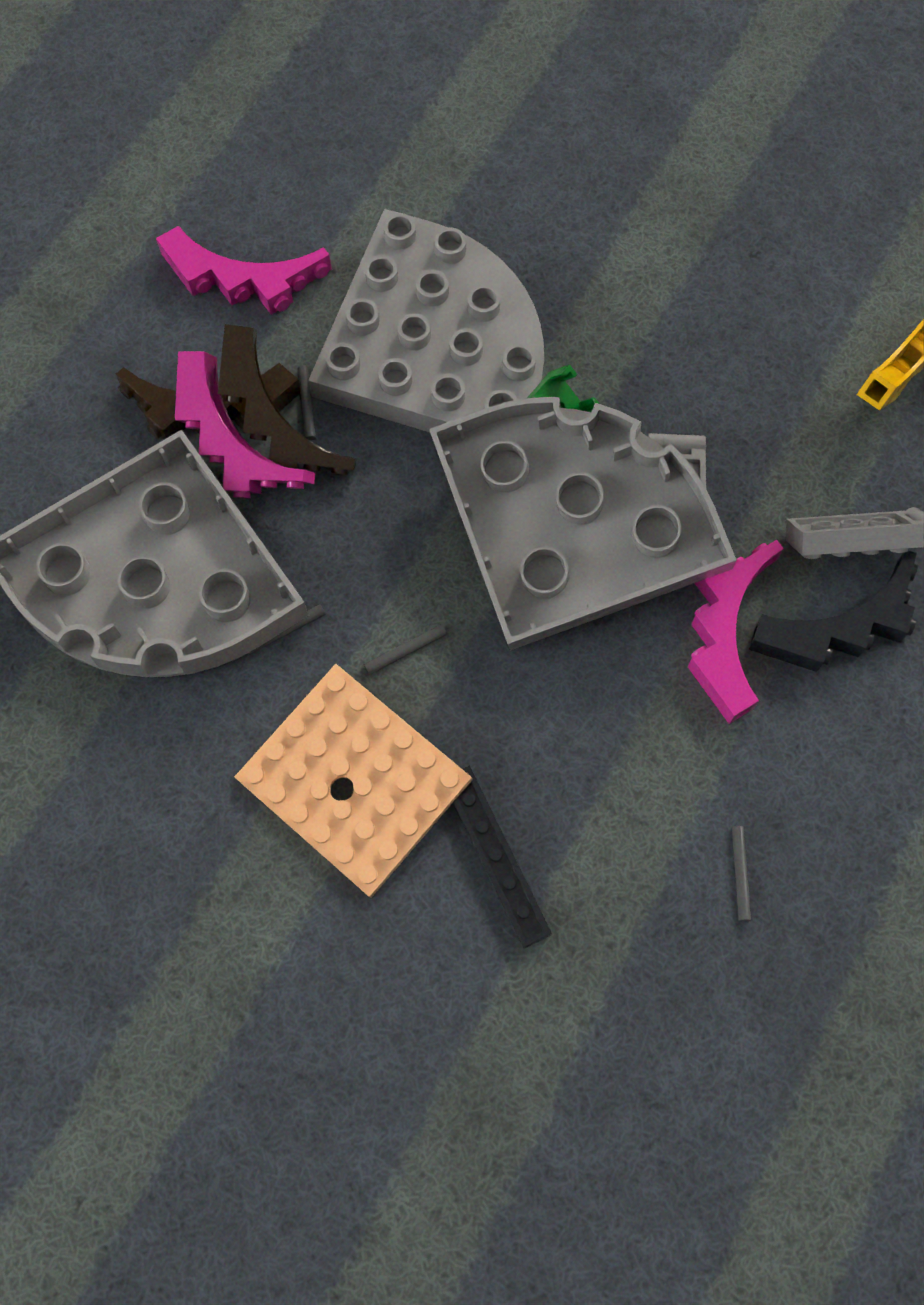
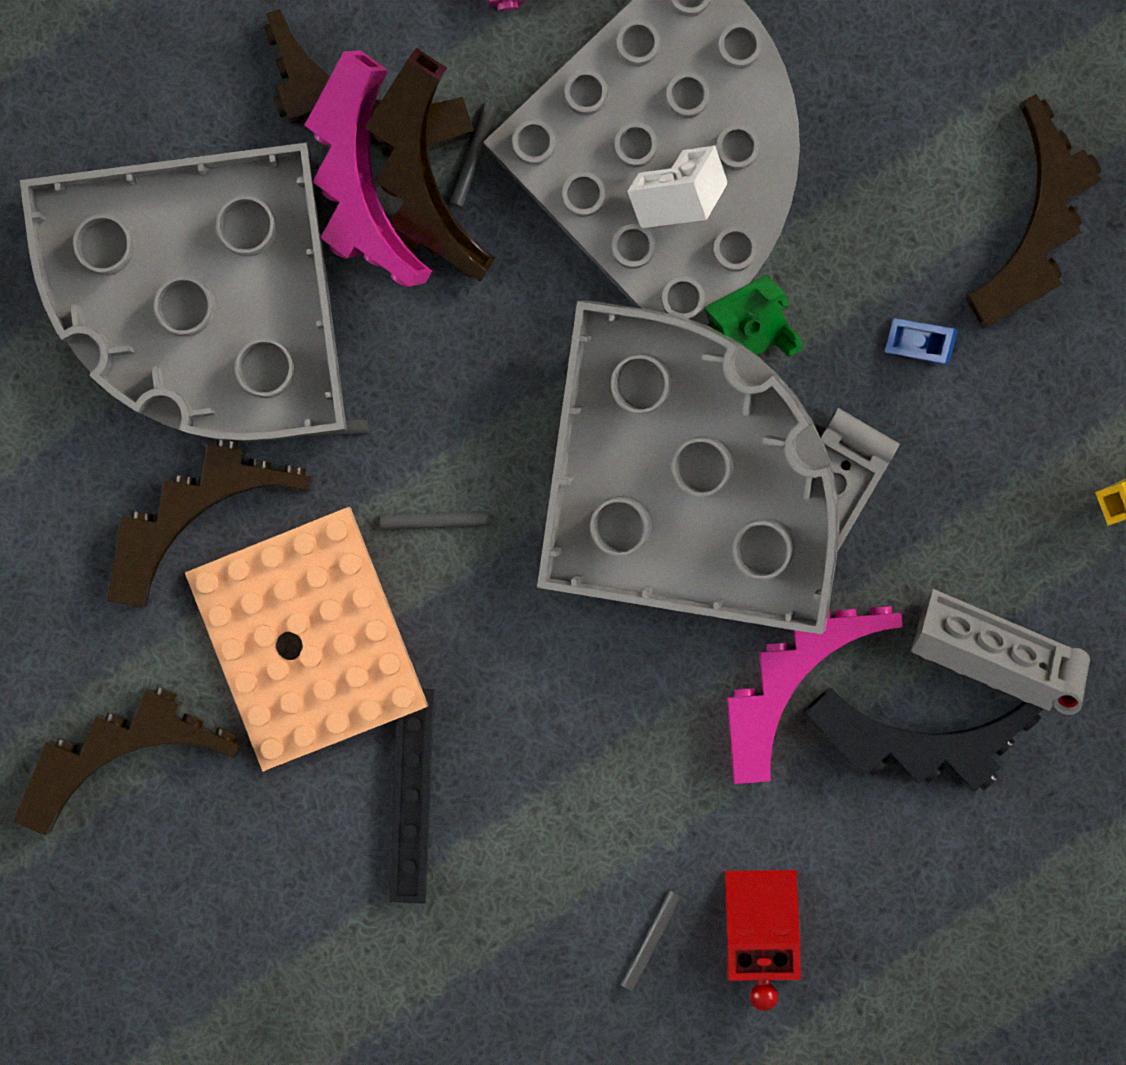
camera: 30 degrees right, 20 degrees up
none -> dark brown arch [12,686,243,836]
none -> dark brown arch [107,440,313,607]
none -> white panel [627,146,727,228]
none -> red slope [725,870,801,1011]
none -> slope [885,318,958,366]
none -> dark brown arch [965,94,1101,329]

